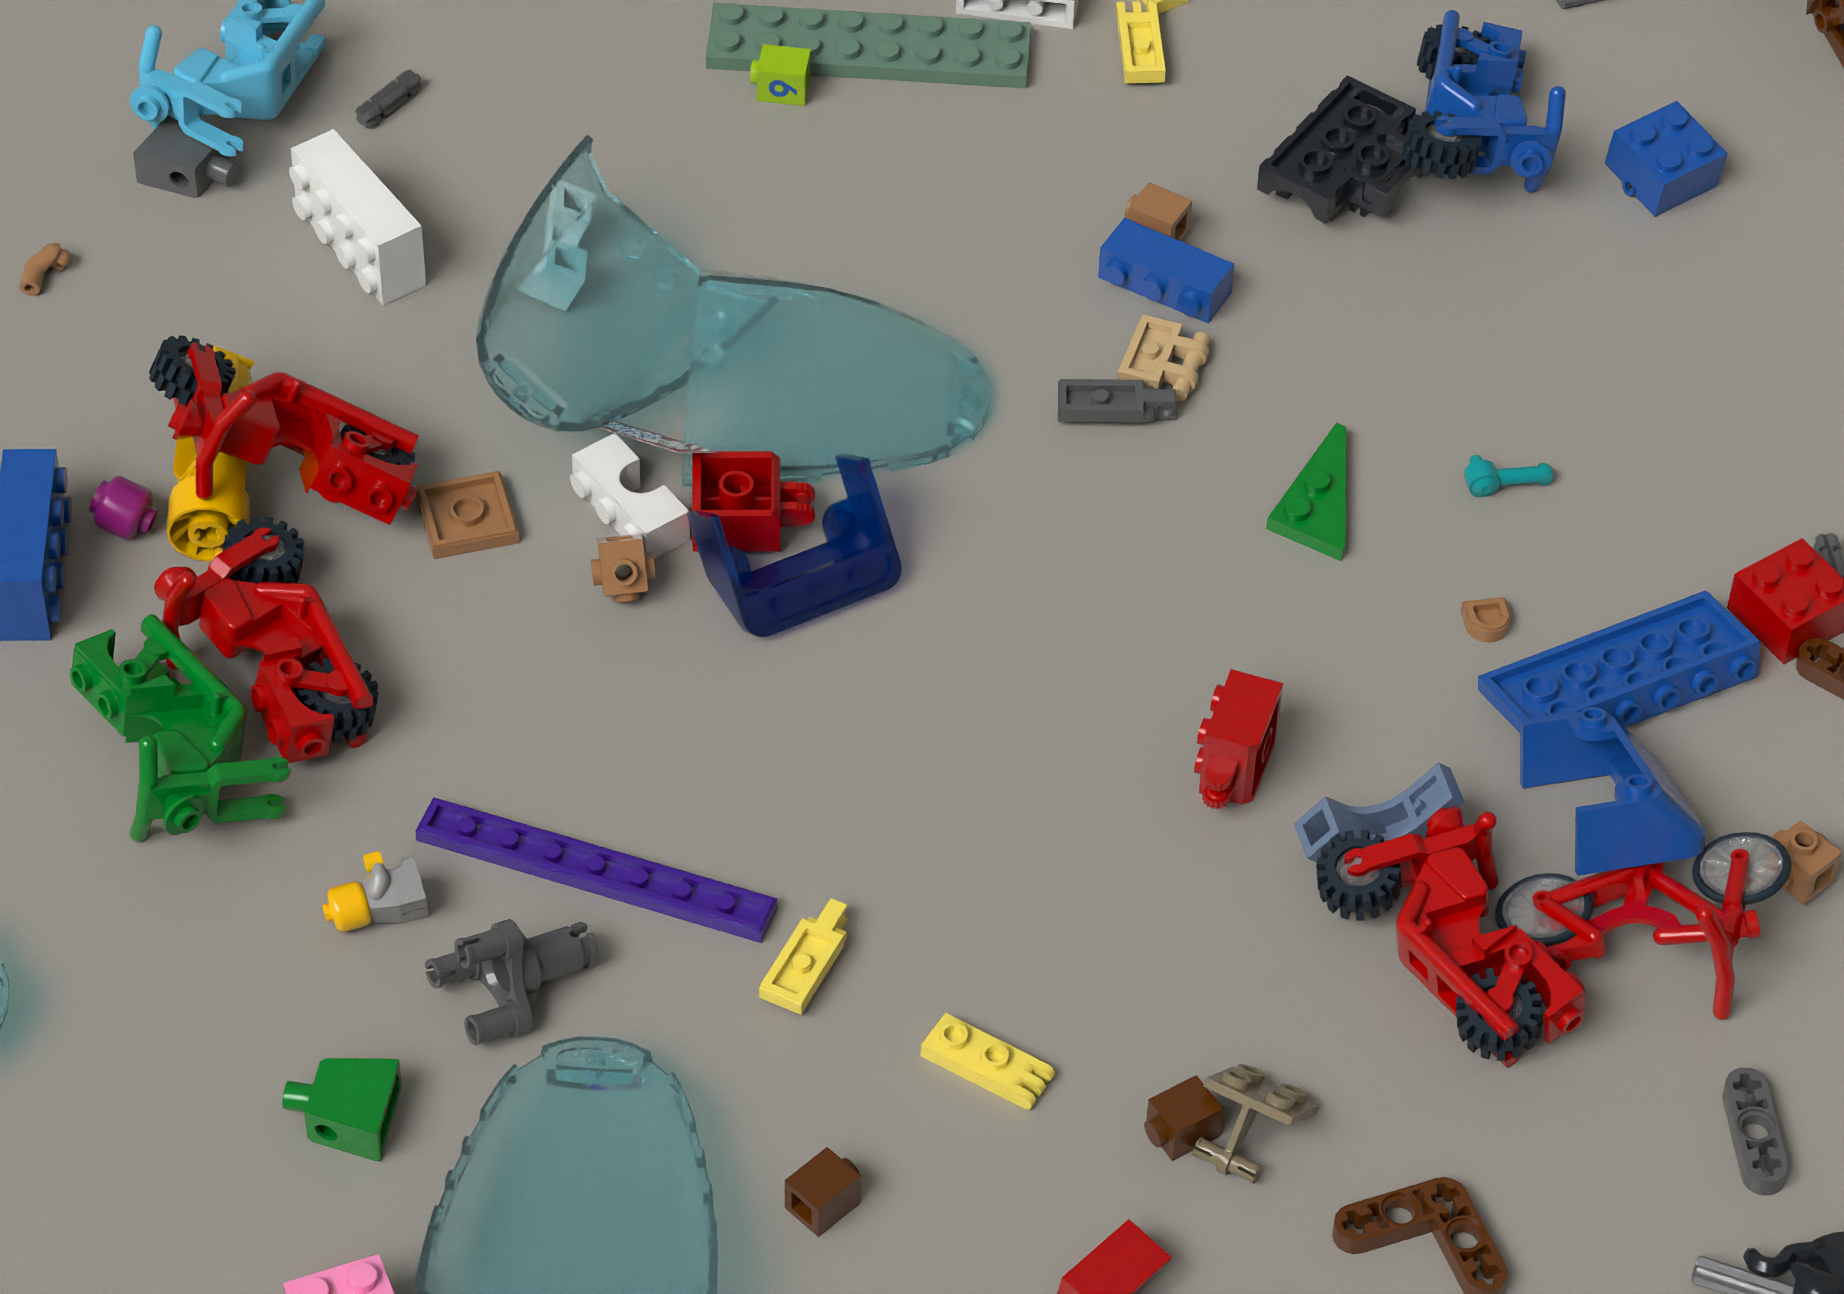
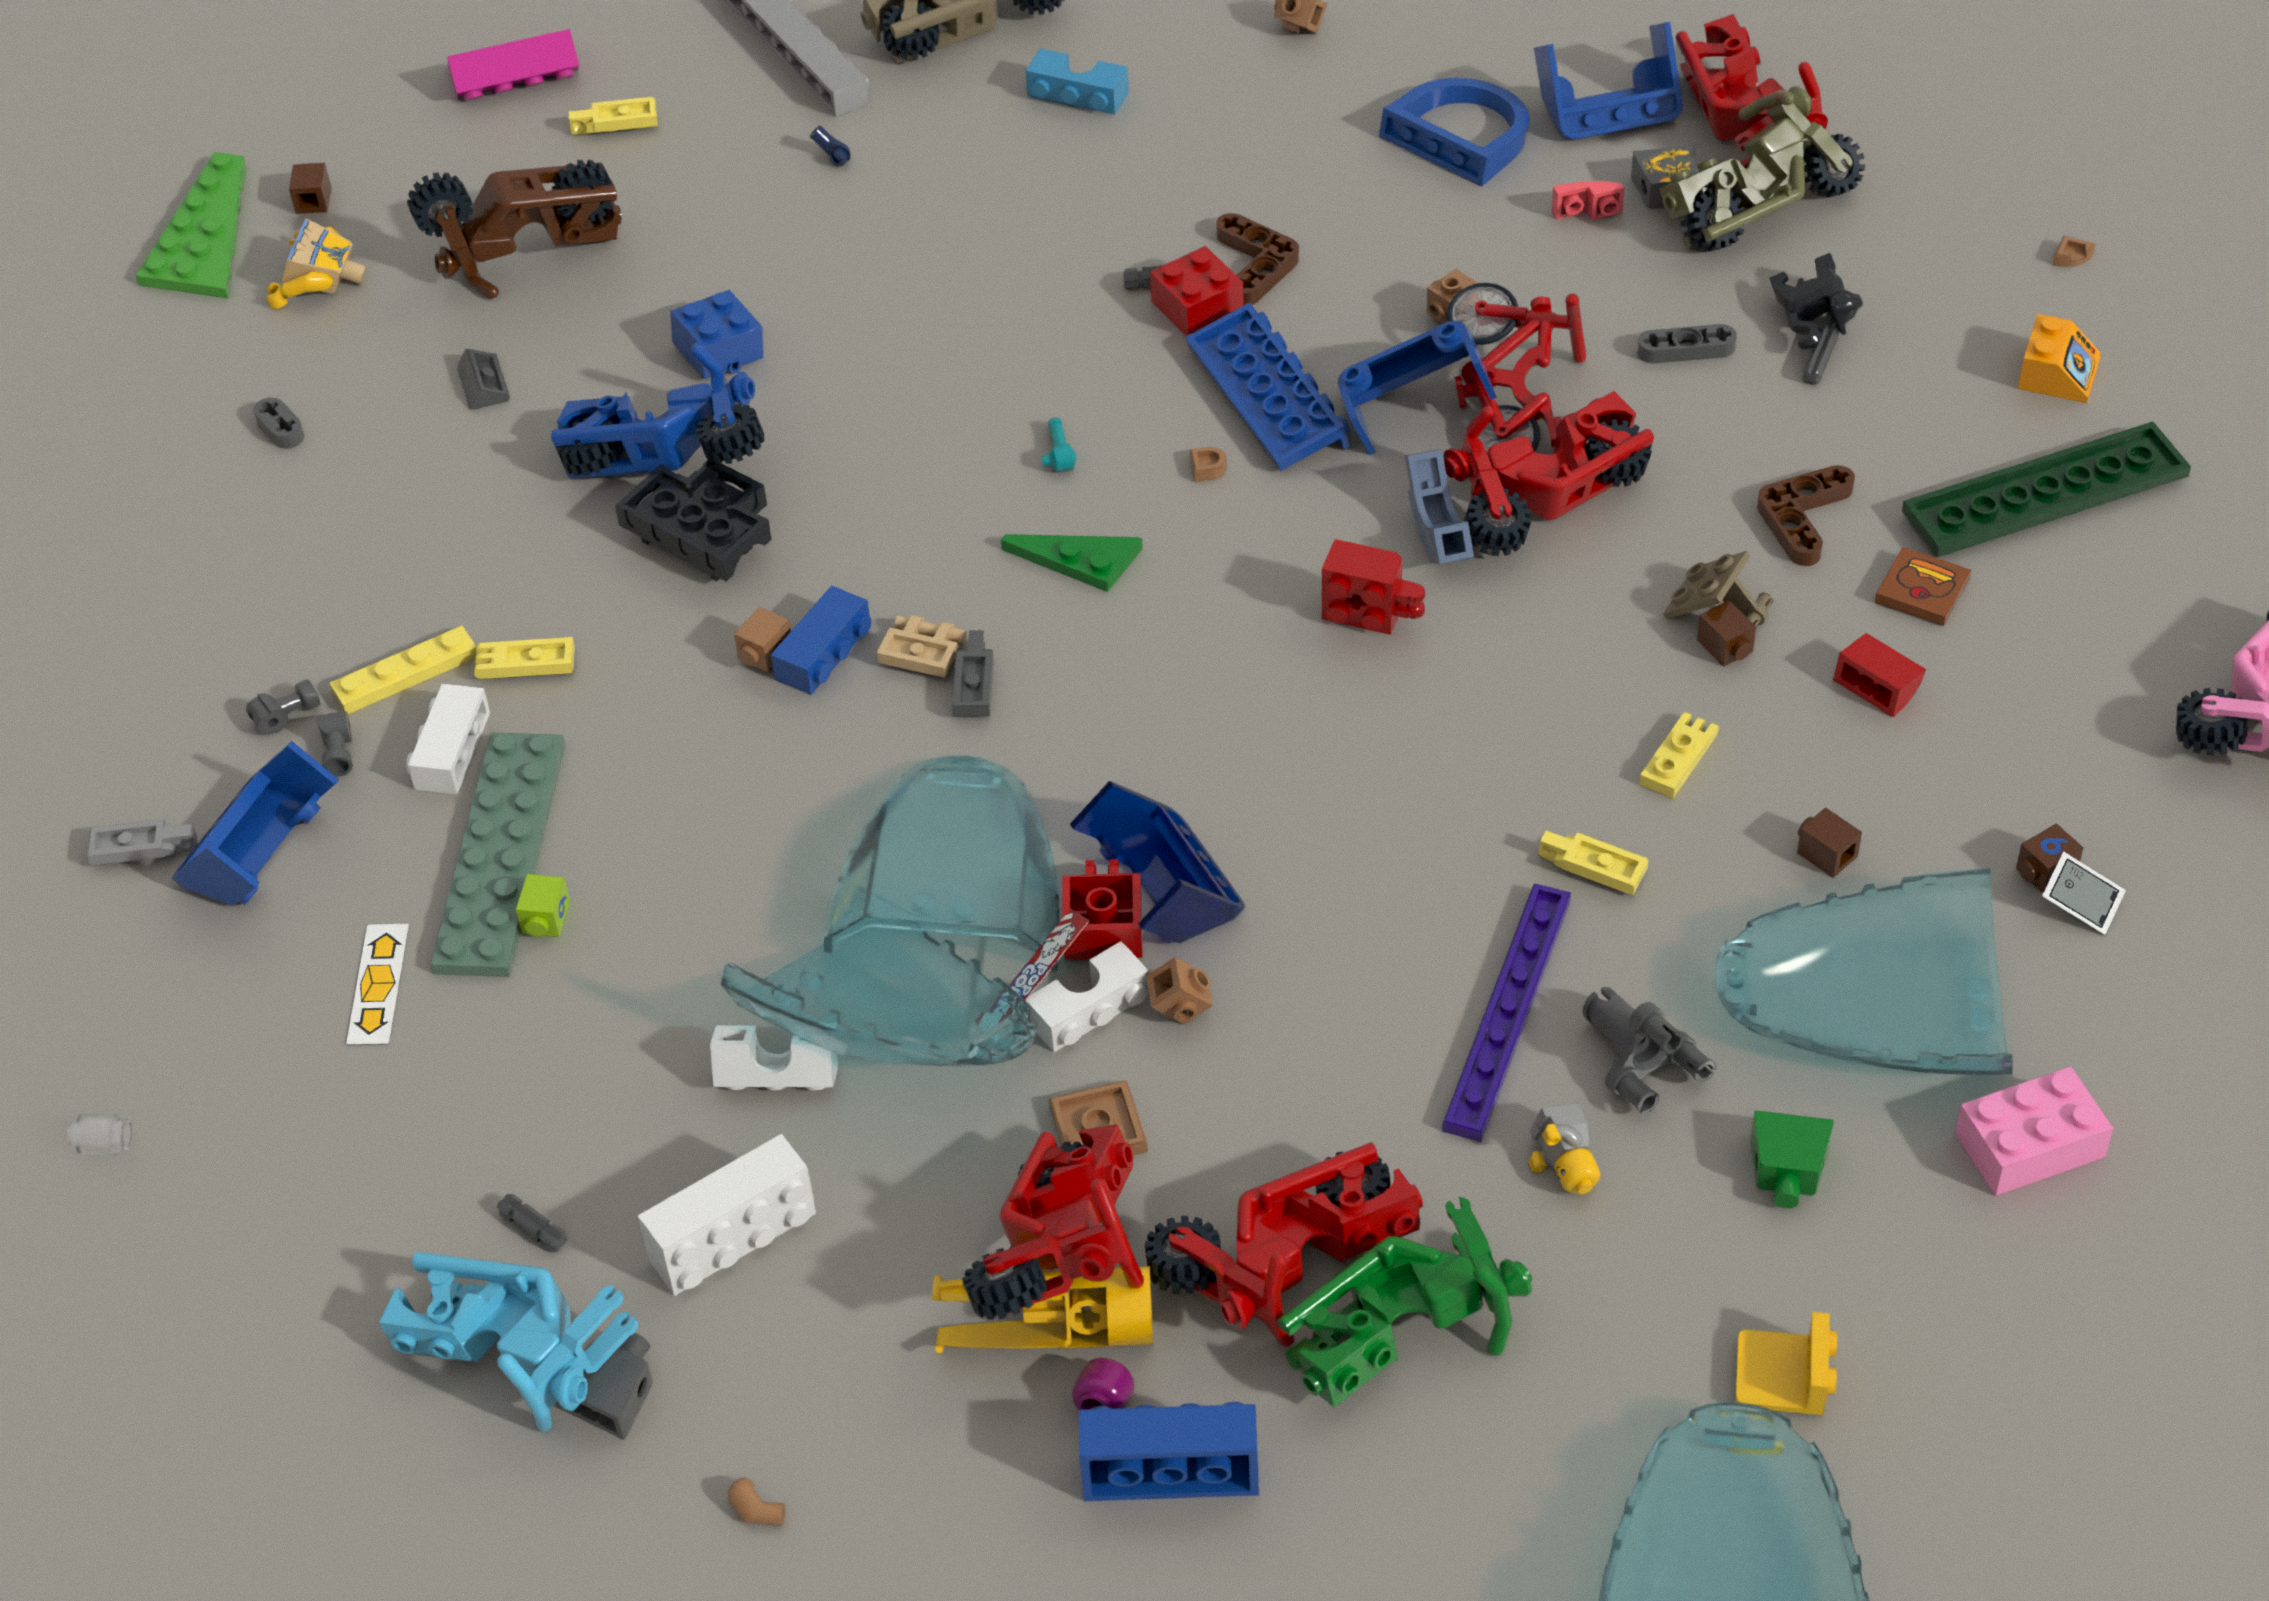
camera: 85 degrees left, 0 degrees up
none -> yellow bracket [1735,1312,1837,1415]

